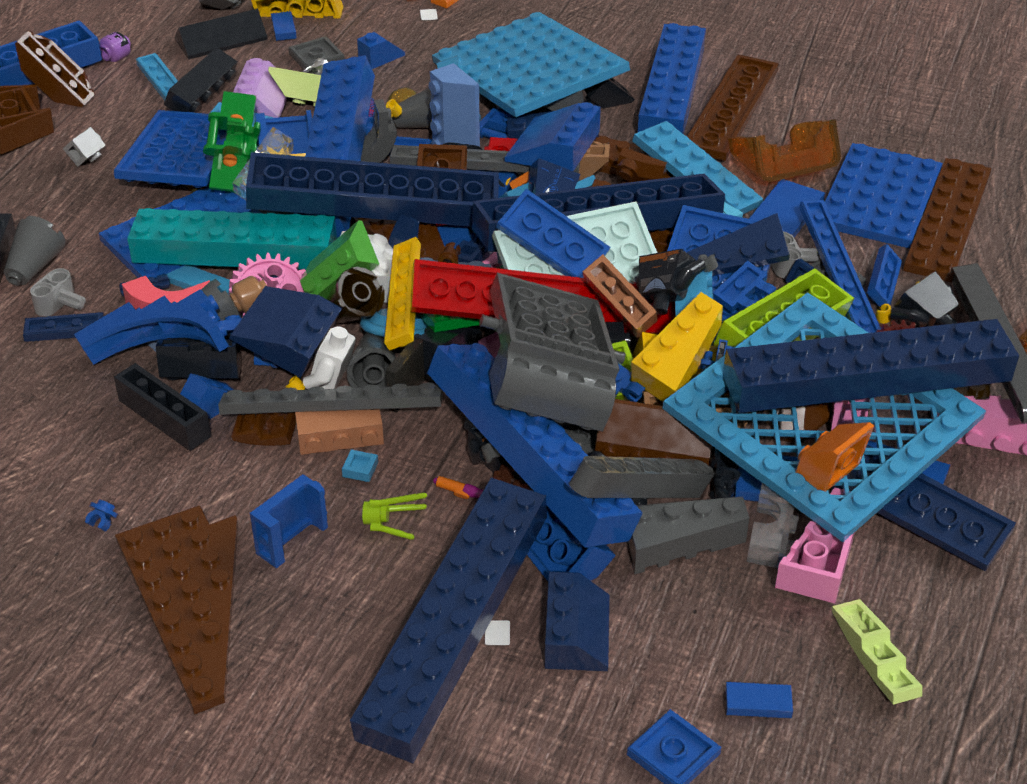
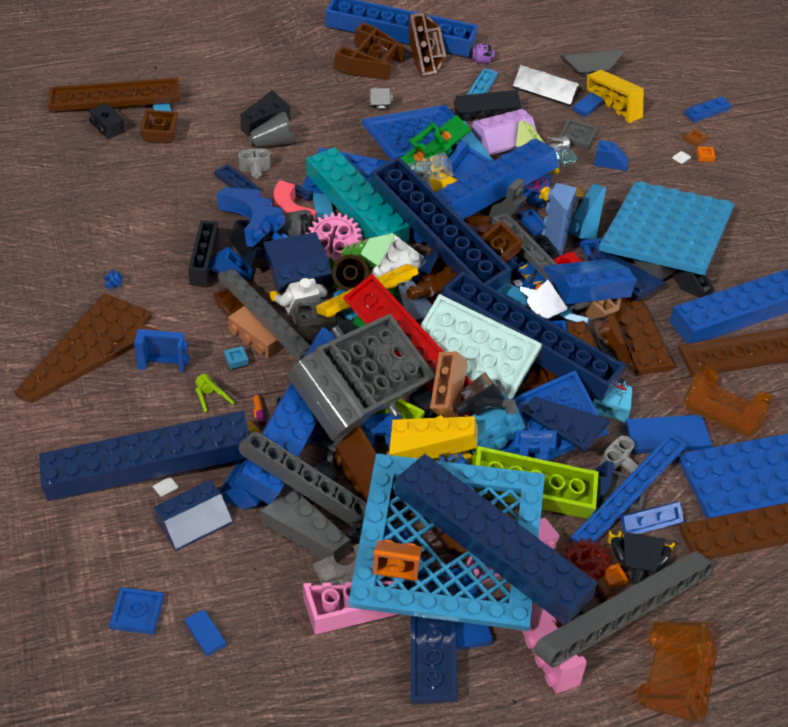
camera: 50 degrees right, 5 degrees up
medium nougat head [229,276,267,314] -> none
blue tile [496,189,611,278] -> none
dark azure plate [632,121,763,214] -> none
yellowish green slope [832,599,922,705] -> none

